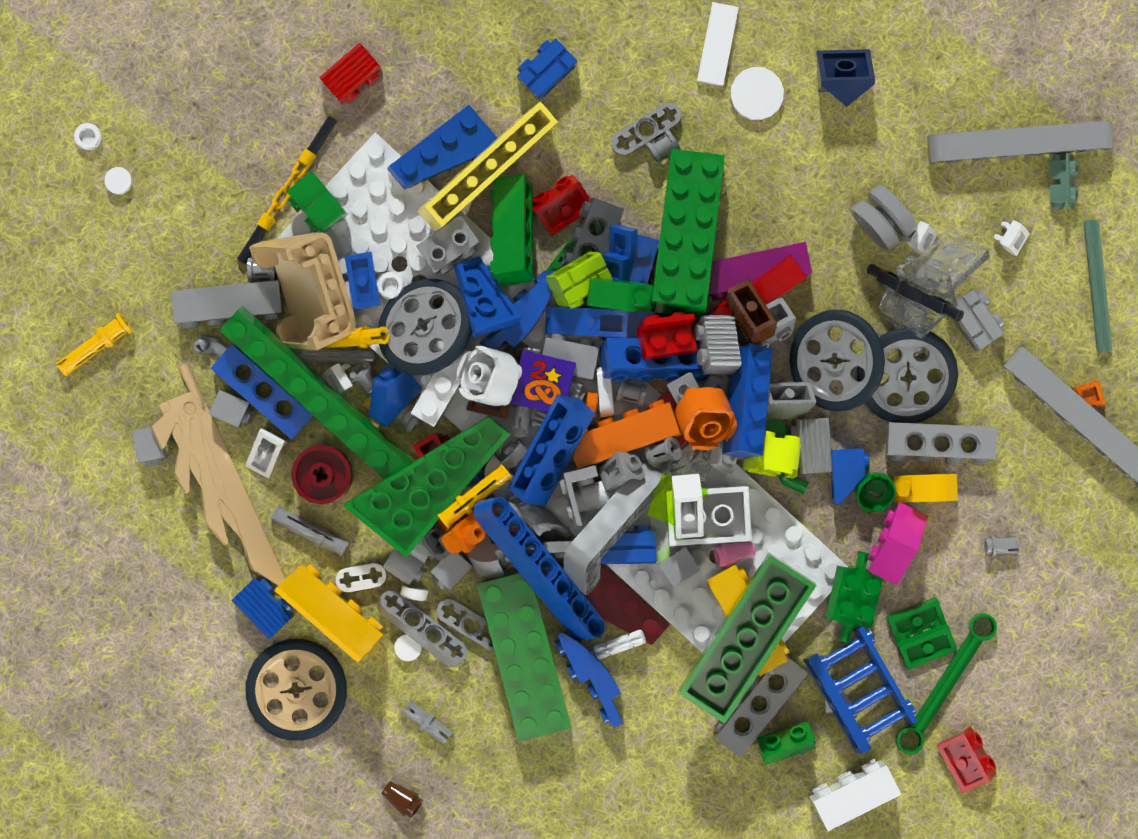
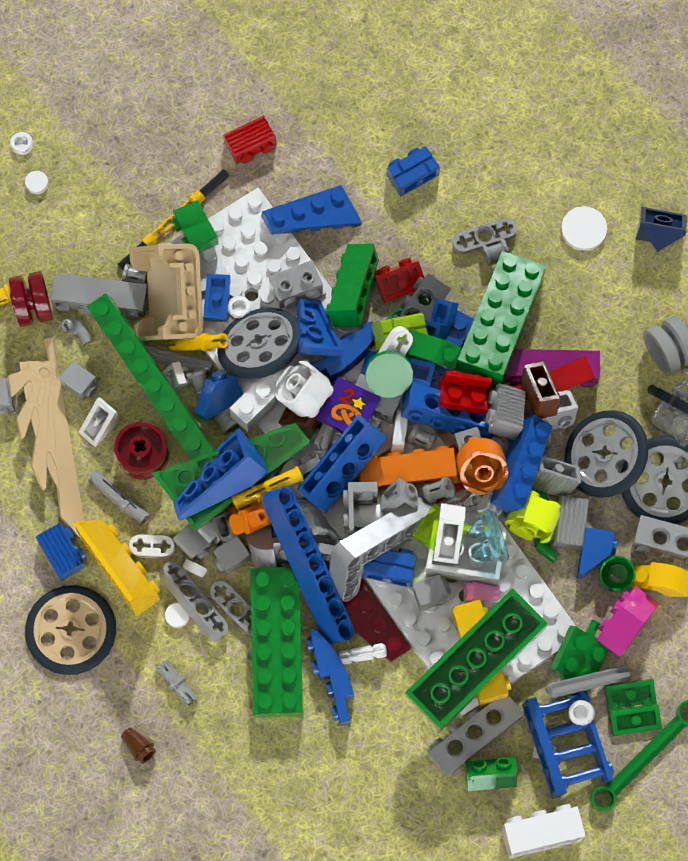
camera: 15 degrees right, 15 degrees down
blue brick [211,344,313,440] -> none
light yellow brick [417,101,558,231] -> none
orange tile [584,391,598,419] -> none
white tile [697,2,739,87] -> none
bracket [937,726,996,793] -> none
none -> dark red wheel [9,271,53,327]
none -> blue wedge [173,429,268,520]
none -> tile [365,351,413,398]
none -> white beam [378,326,413,356]
none -> clear light blue tile [469,509,510,562]
none -> light grey axle [546,666,630,698]
none -> white tile [569,700,595,726]

